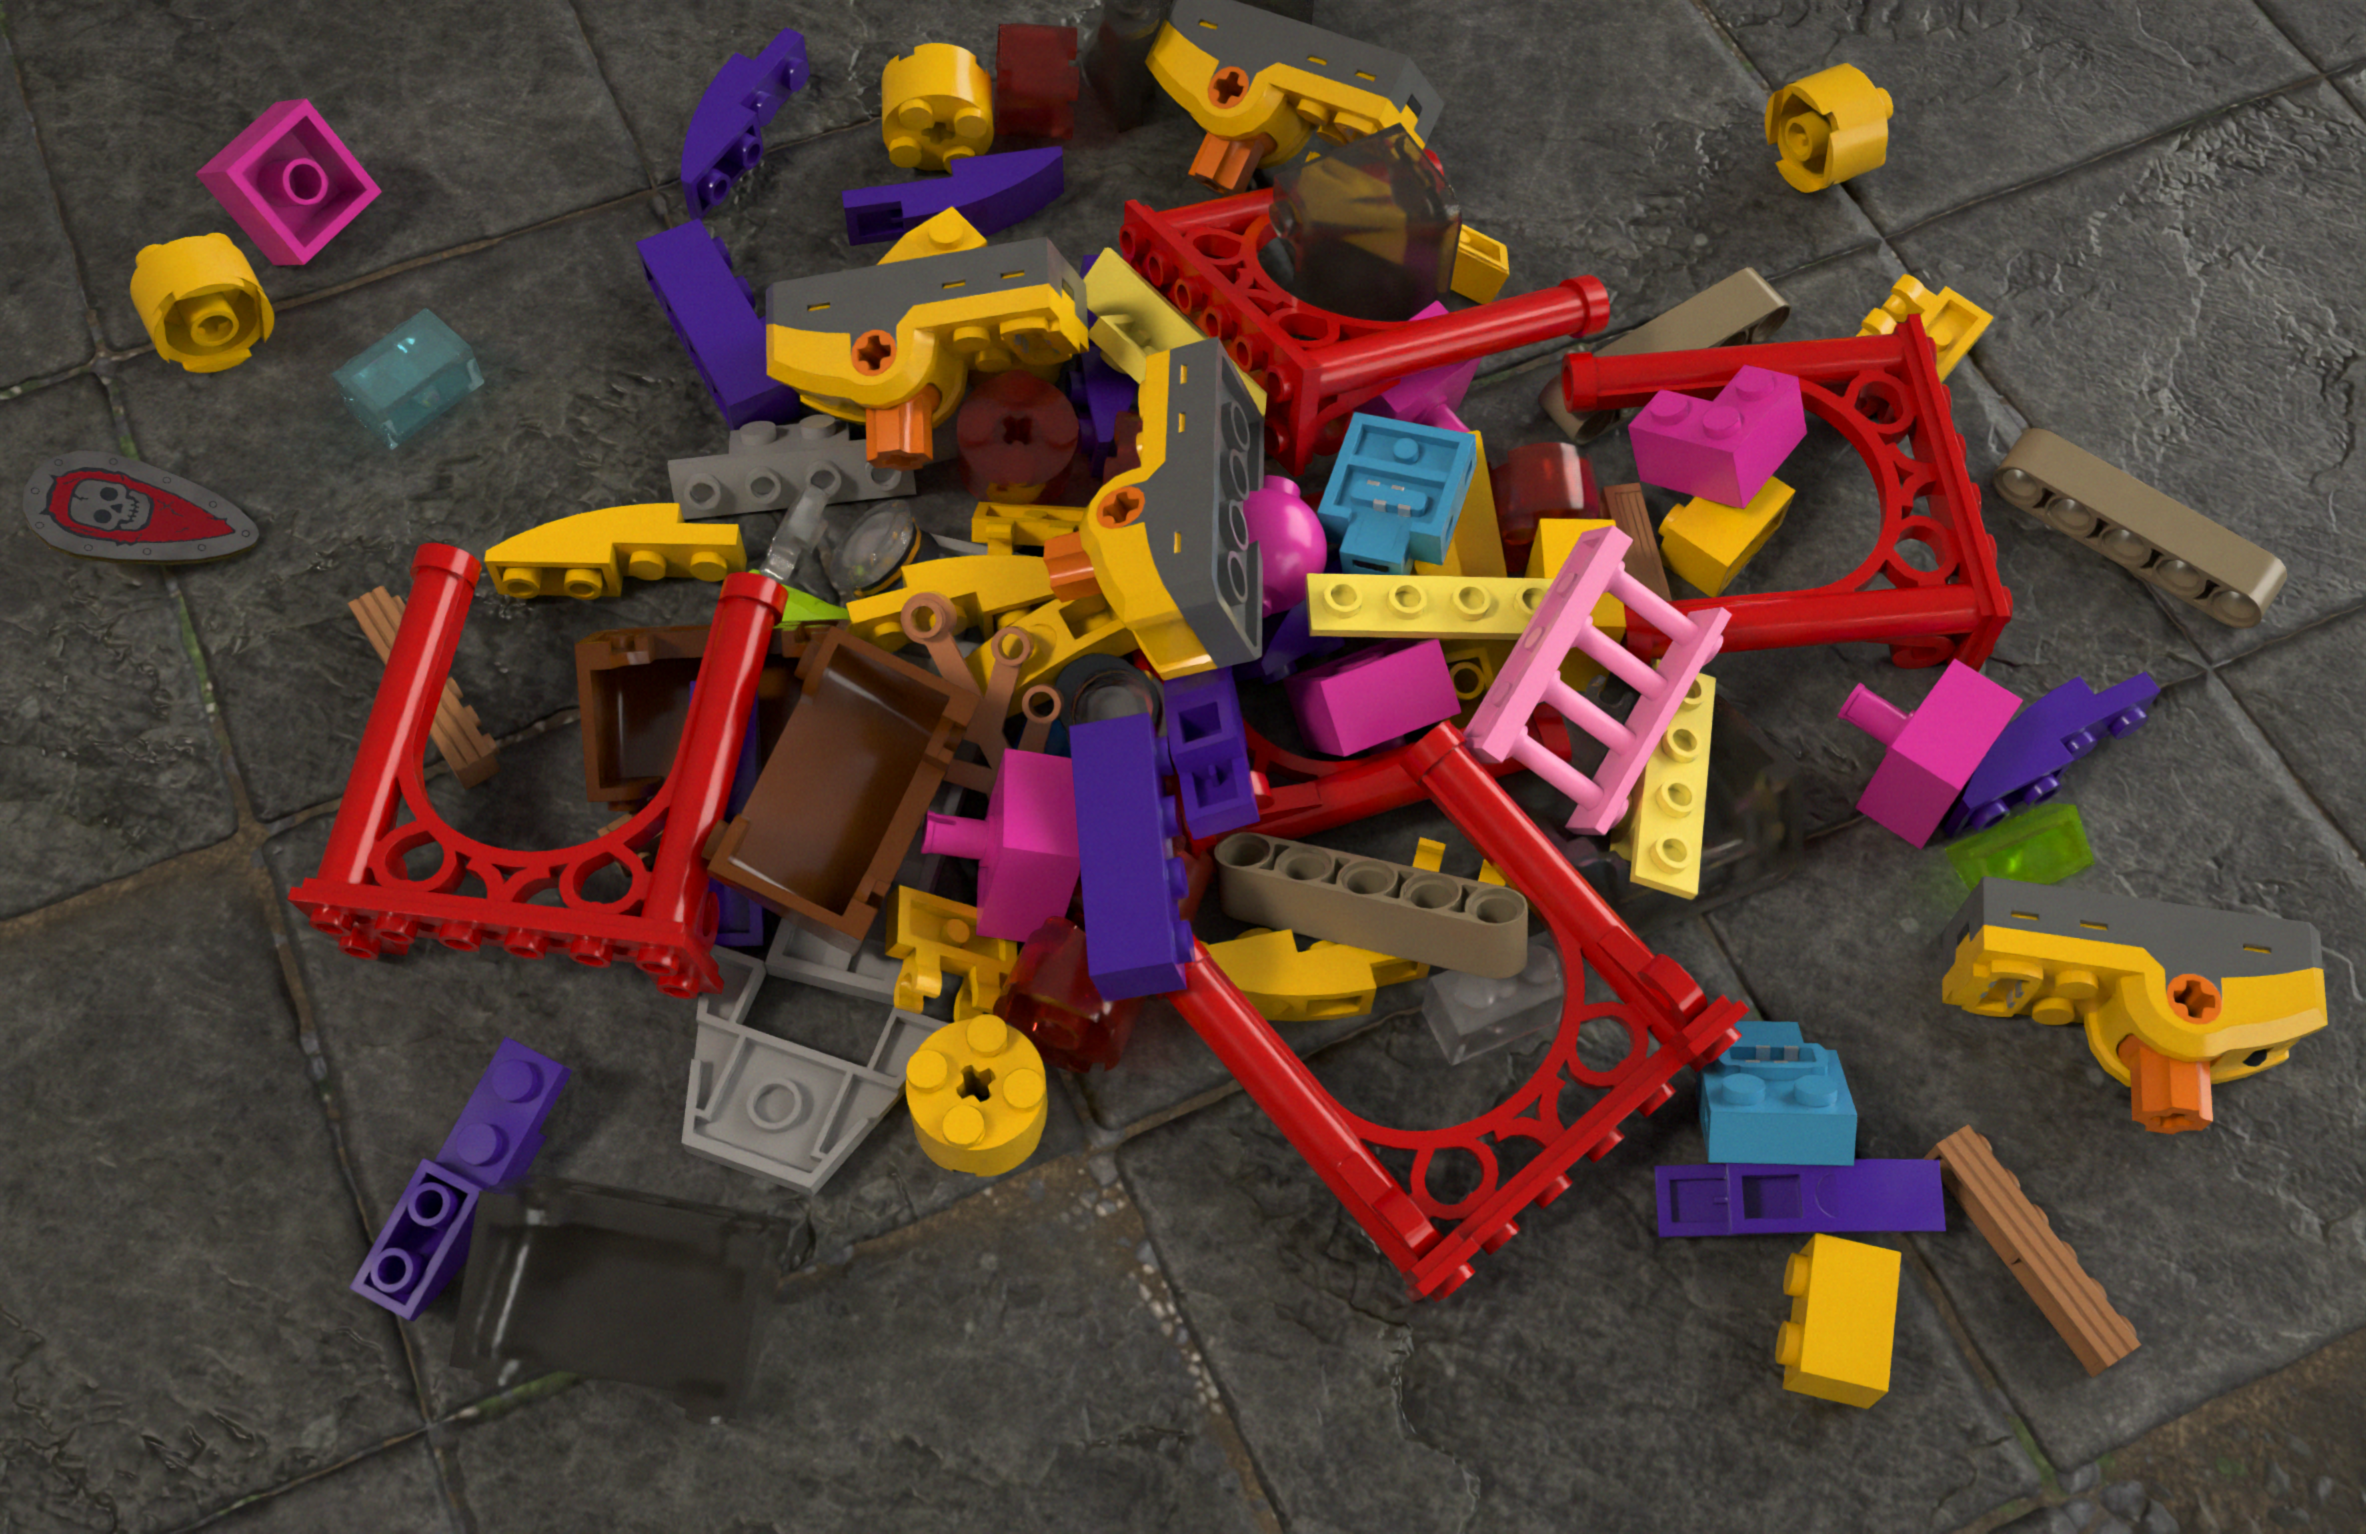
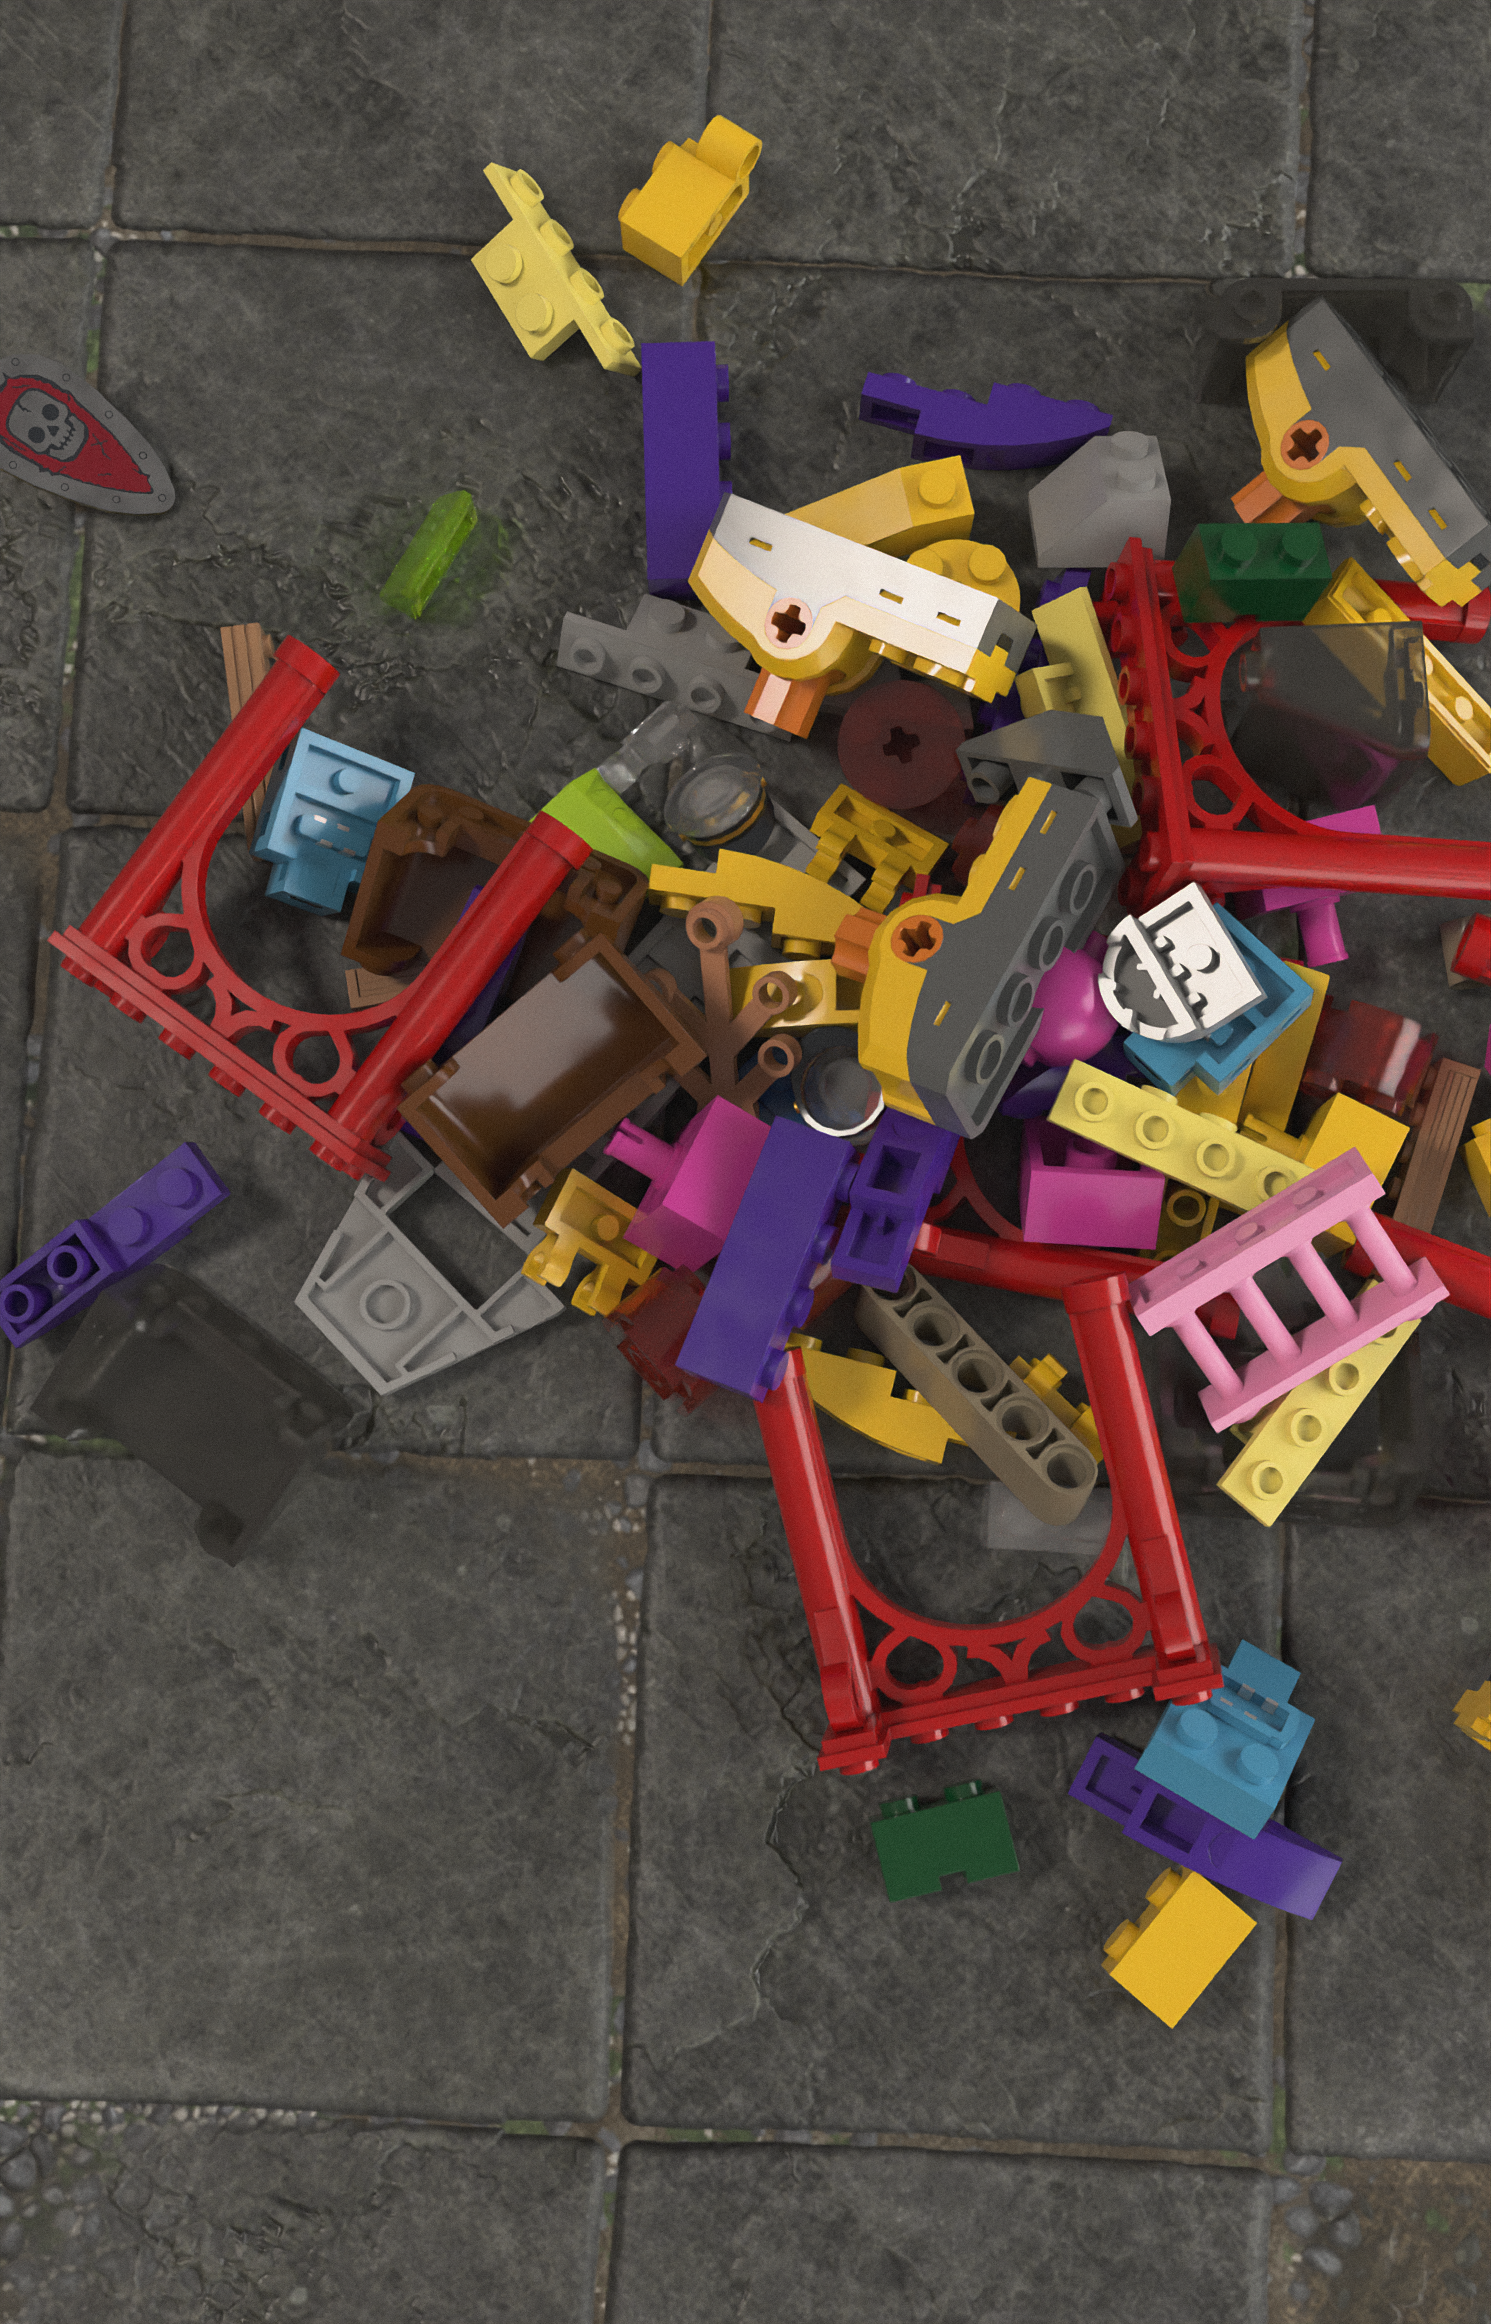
camera: 30 degrees right, 20 degrees up
yellow brick [130,233,274,373] -> none
dark pink brick [195,98,382,265] -> none
clear light blue brick [331,308,485,450] -> none
yellow slope [484,503,747,600] -> none
dark purple slope [681,27,810,220] -> none
yellow brick [881,43,994,174] -> none
yellow brick [906,1014,1048,1177] -> none
clear red brick [994,23,1079,140] -> none
medium nougat piece [1923,1124,2142,1378] -> none
none -> dark azure piece [249,727,415,916]
none -> clear neon green slope [379,490,478,619]
none -> light yellow bracket [471,162,642,377]
none -> yellow hinge [618,115,763,287]
none -> dark green brick [868,1778,1020,1903]
none -> dark grey slope [955,710,1138,828]
none -> light grey slope [1028,431,1171,568]
none -> slope [1098,882,1268,1043]
none -> dark green brick [1172,523,1333,623]

